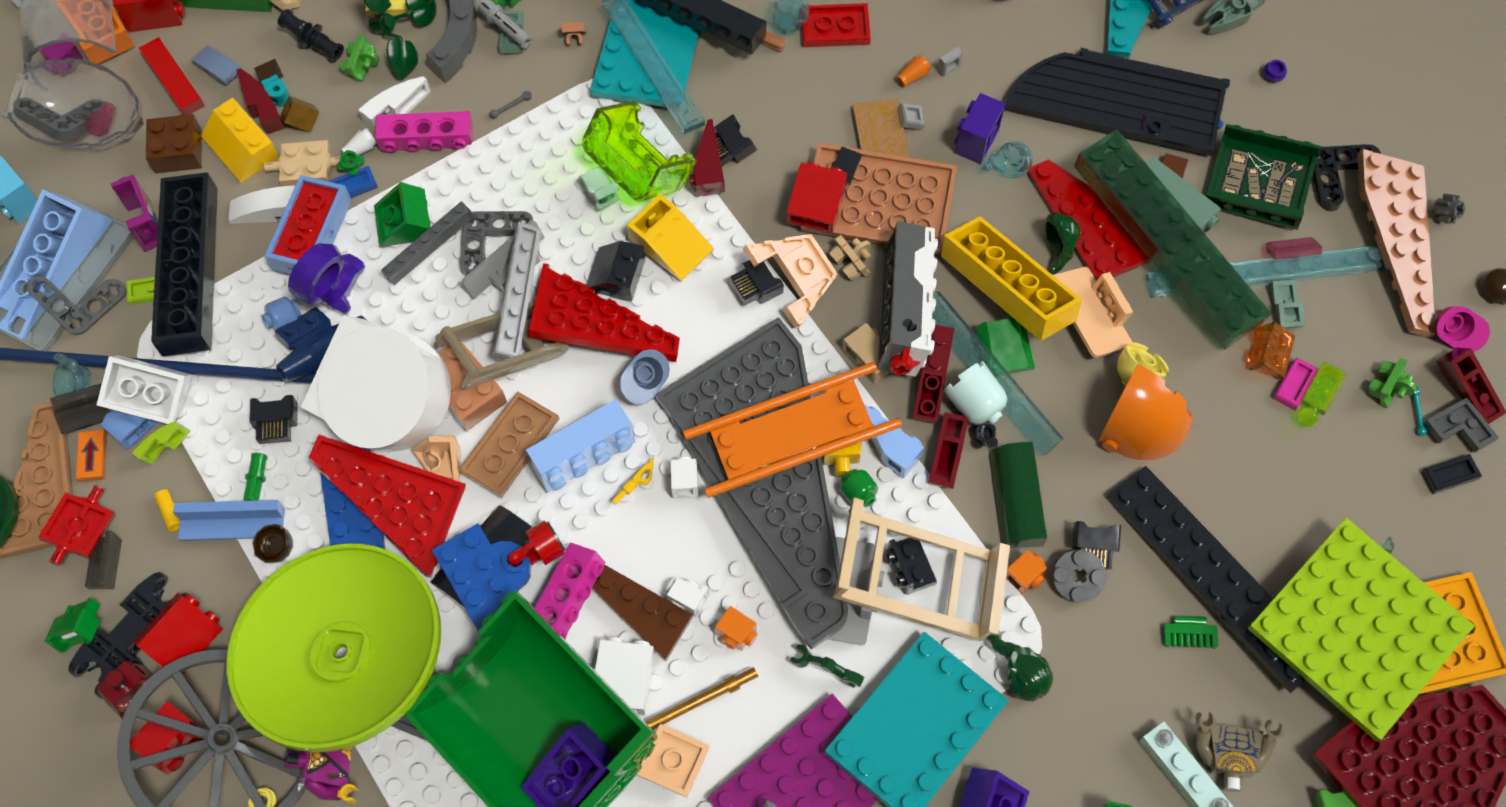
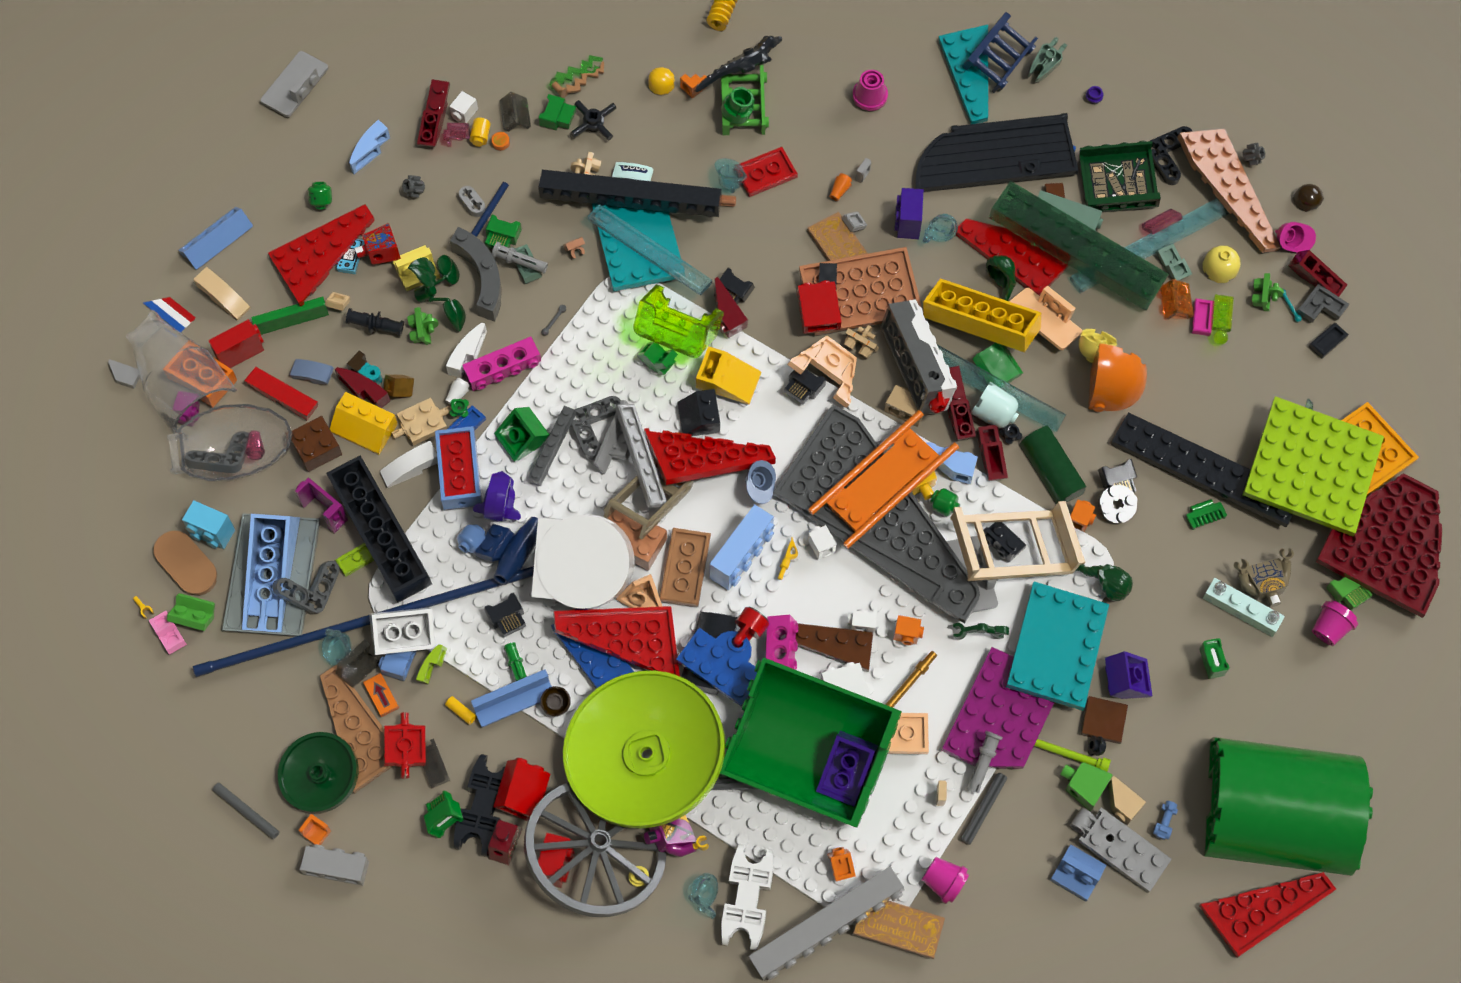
camera: 25 degrees left, 0 degrees up
none -> light yellow cylinder [1202,245,1241,283]

